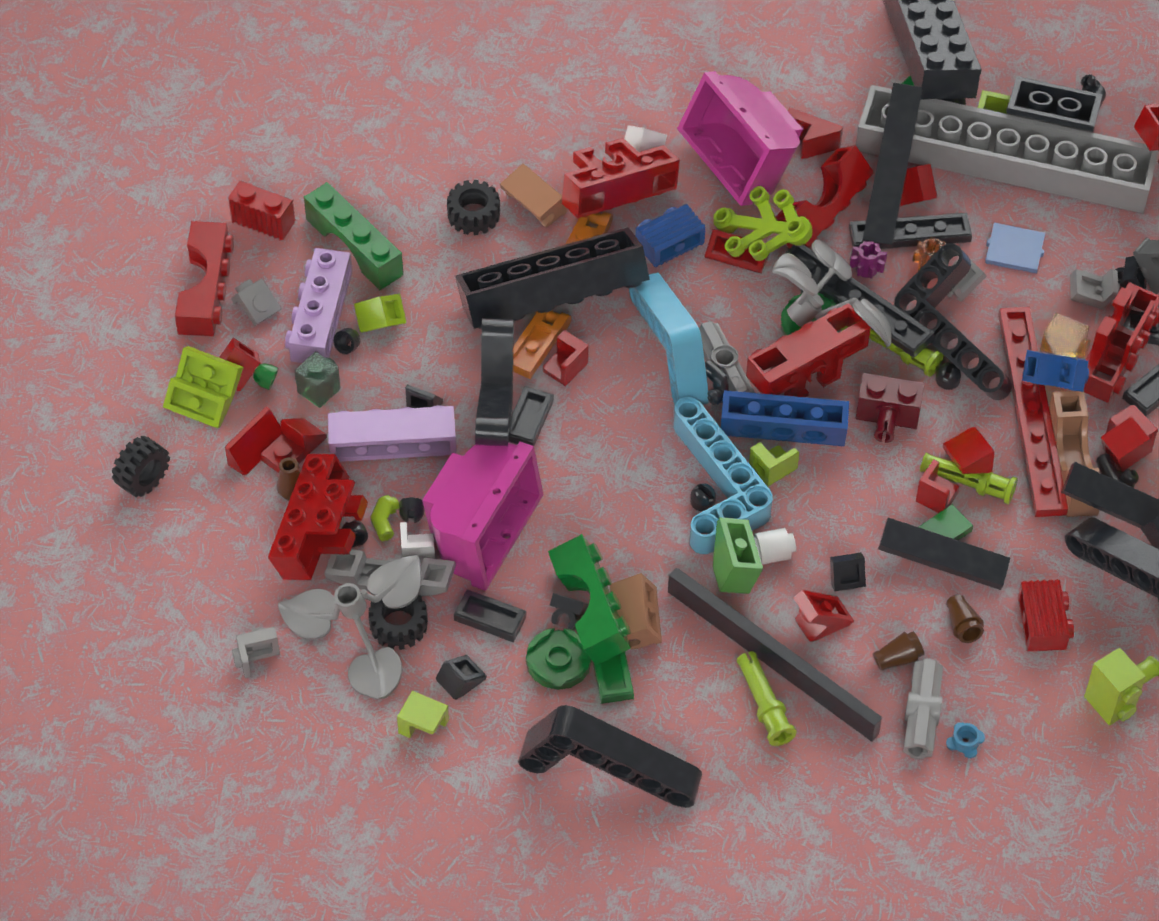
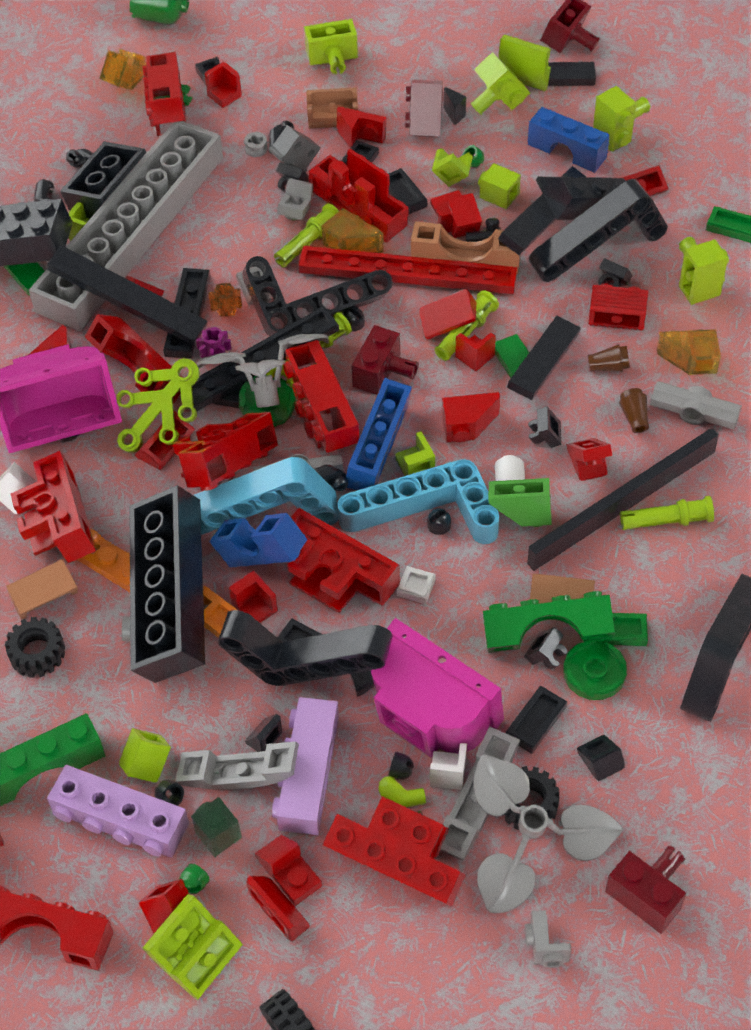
camera: 75 degrees left, 0 degrees up
light grey bracket [231,278,282,326] -> none
reddish brown cone [277,457,301,500] -> none
lime panel [397,691,449,738] -> none
blue brick [635,204,706,268] -> none
dark azure plate [946,722,985,758] -> none
medium blue piece [985,223,1045,274] -> none
blue brick [1022,350,1089,392] -> none
none -> black arm [34,179,54,201]
none -> red piece [173,412,278,491]
none -> light grey slope [175,741,299,790]
none -> blue arch [209,513,308,567]
none -> lime pin [274,203,342,268]
none -> red piece [287,508,400,613]
none -> white tile [397,566,436,604]
none -> red slope [442,392,500,443]
none -> black tile [598,258,633,287]
none -> dark red brick [605,846,686,934]
none -> clear yellow slope [656,329,721,375]

